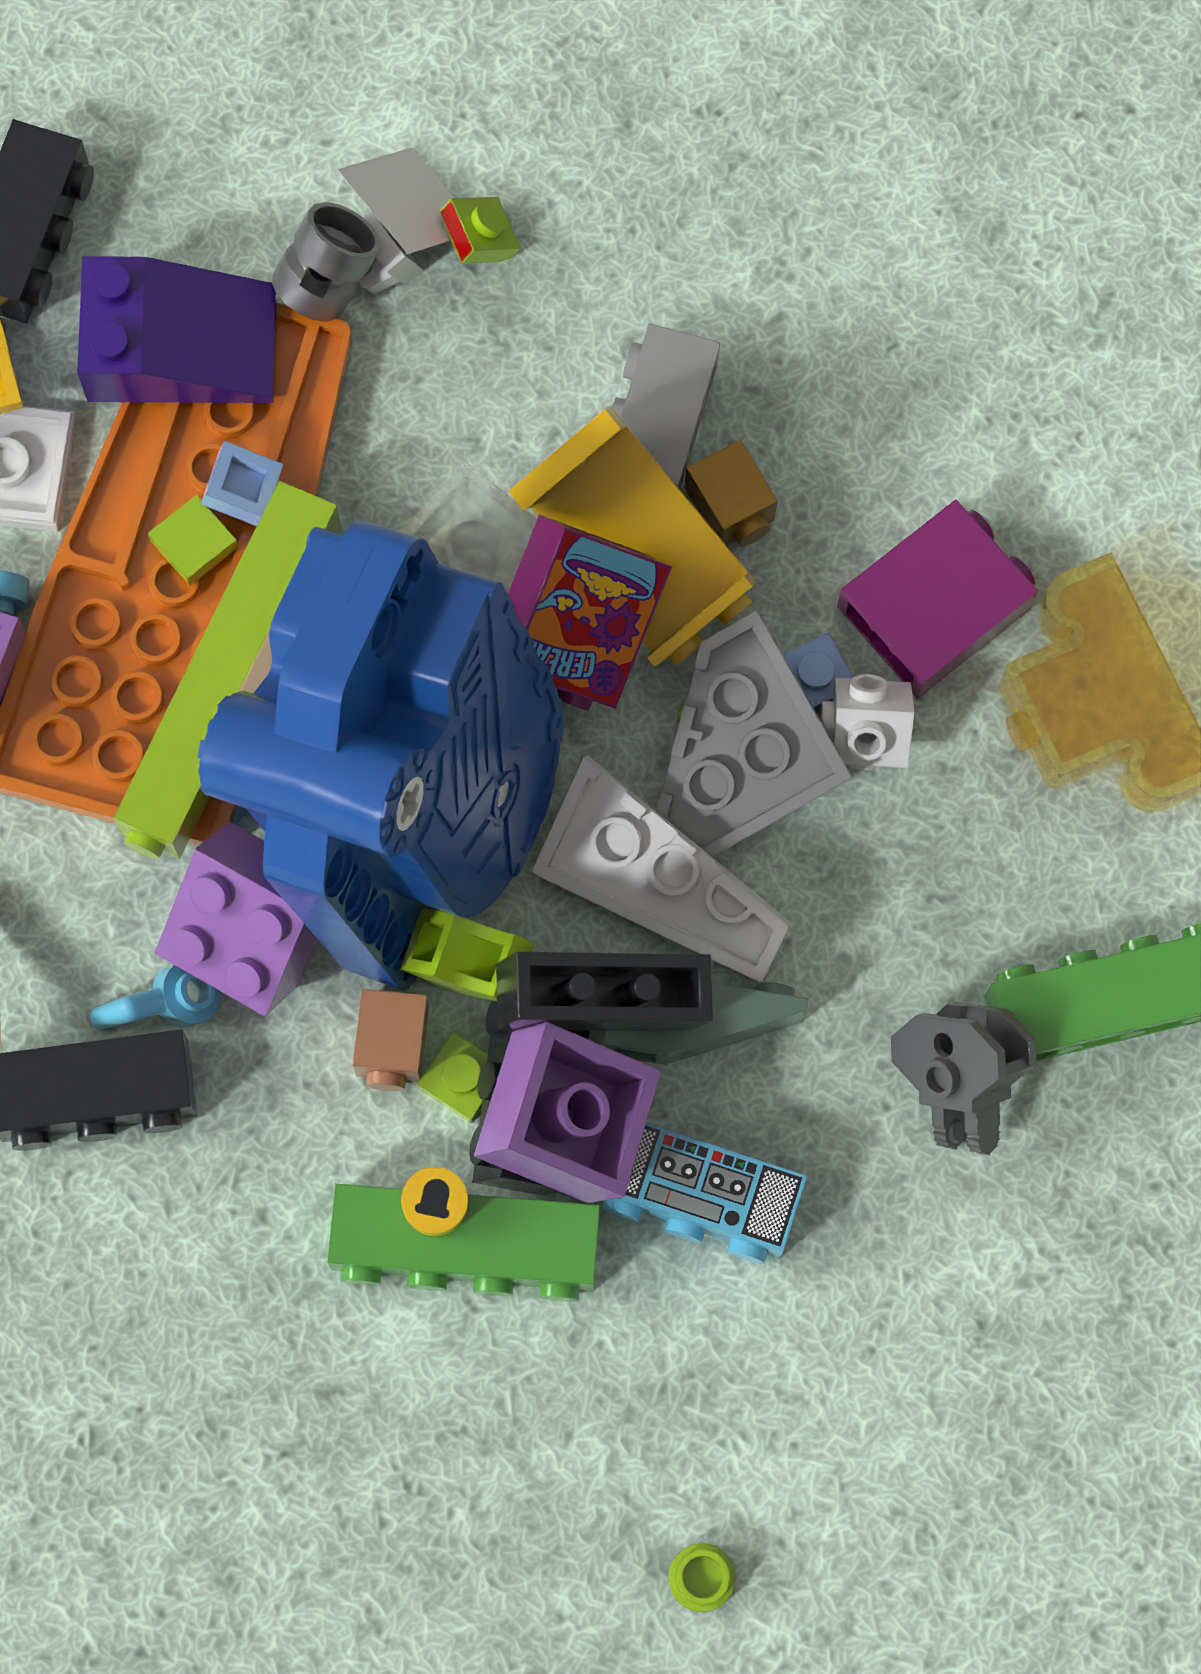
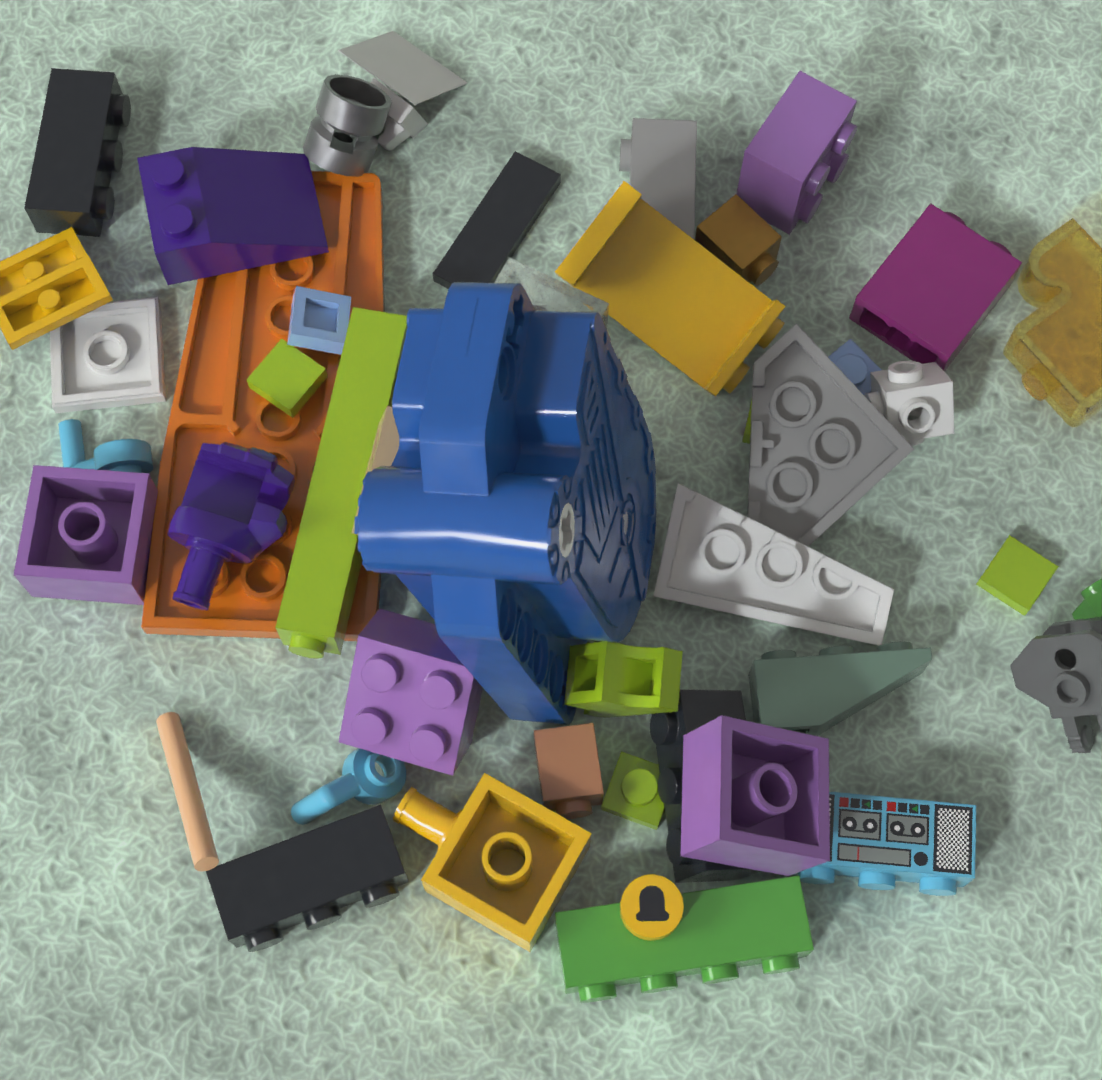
camera: 10 degrees left, 5 degrees down
lime plate [439,197,521,264] -> none
black brick [496,952,713,1031] -> none
brick [508,514,672,711] -> none
none -> dark purple piece [167,442,295,610]
none -> yellow brick [393,773,592,952]
none -> black tile [433,151,561,289]
none -> medium lavender brick [736,71,857,235]
none -> lime tile [976,535,1059,616]

